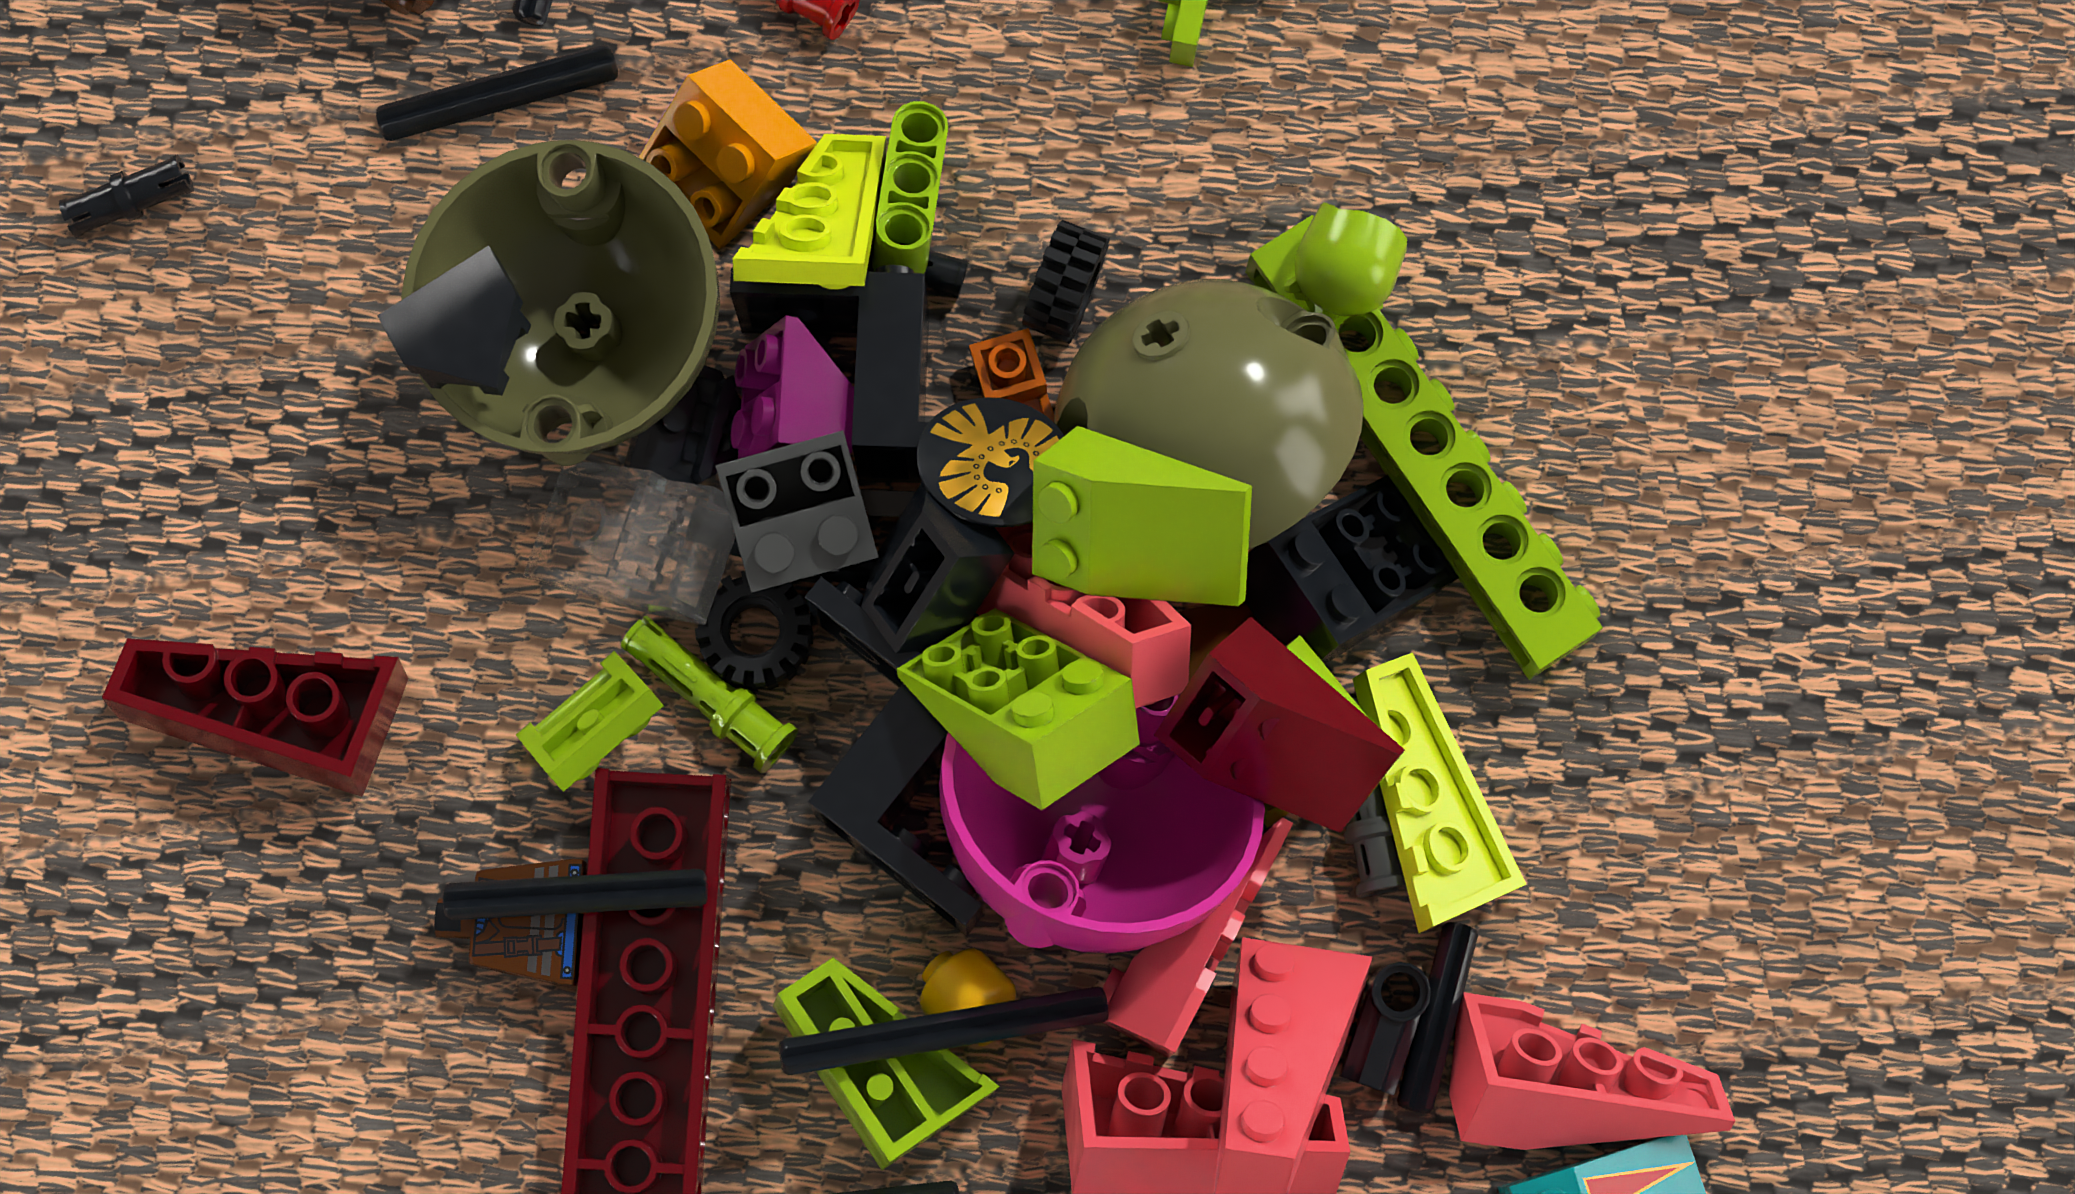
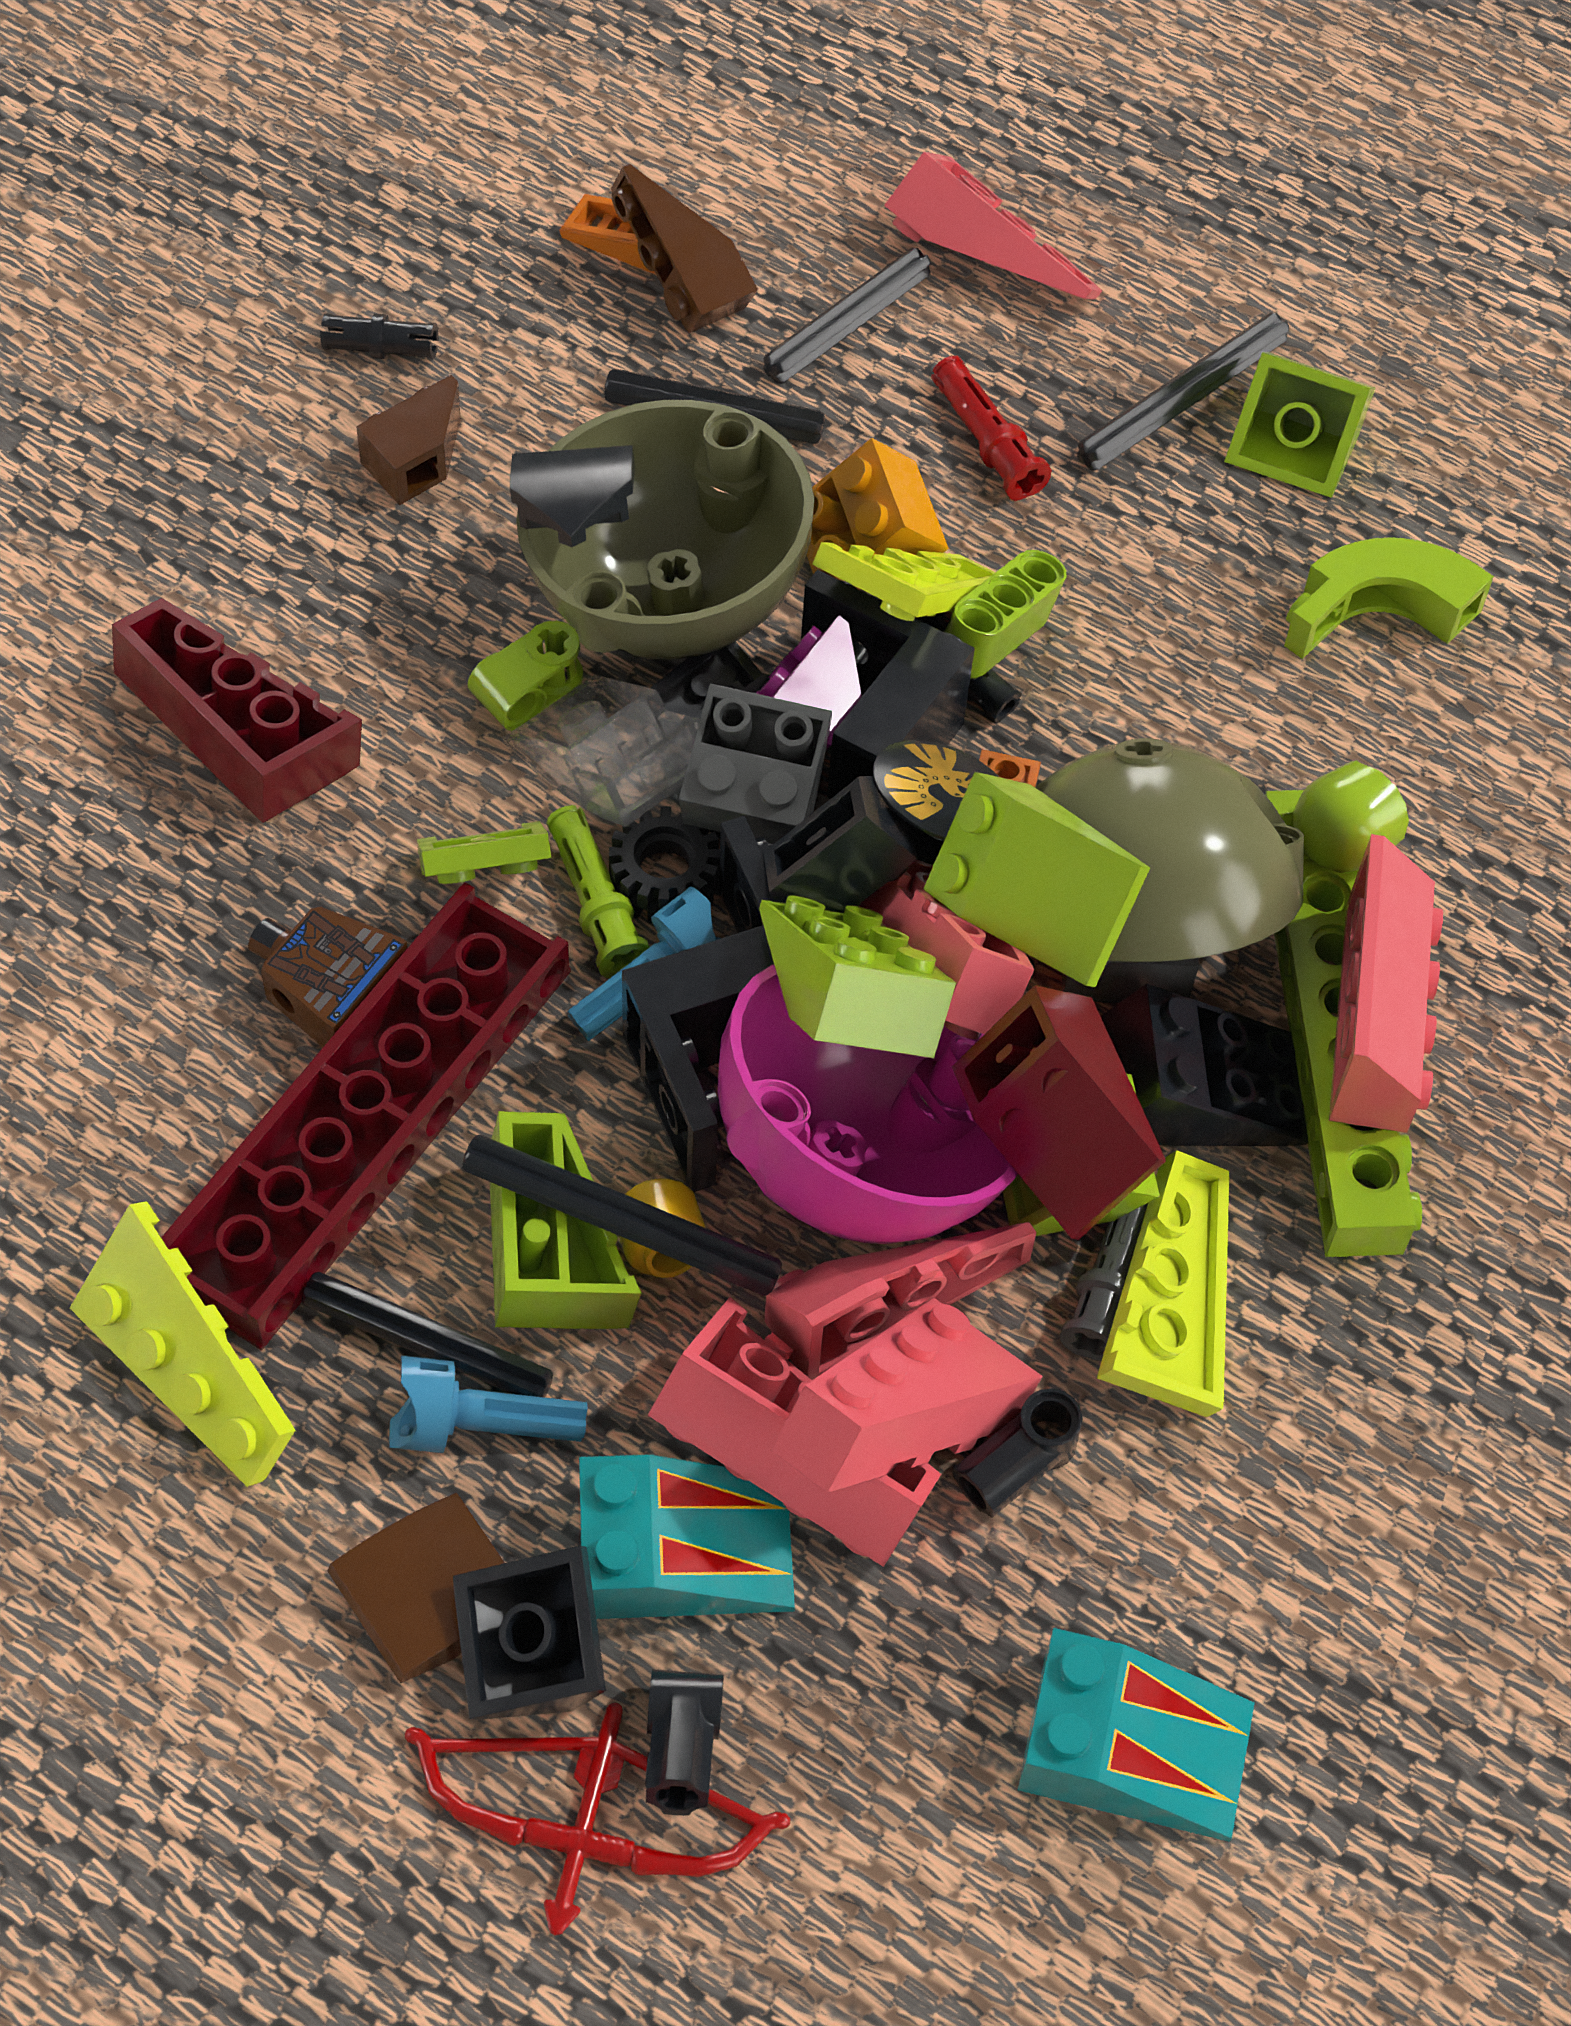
camera: 30 degrees right, 20 degrees down
black axle [443,869,708,920] -> none
black tyre [1022,220,1110,344] -> none
black axle [1397,922,1478,1114] -> none
coral wedge [1449,992,1735,1150] -> none
none -> reddish brown slope [356,375,461,505]
none -> lime piece [467,620,583,732]
none -> dark azure piece [567,887,721,1041]
none -> coral slope [1329,834,1443,1133]

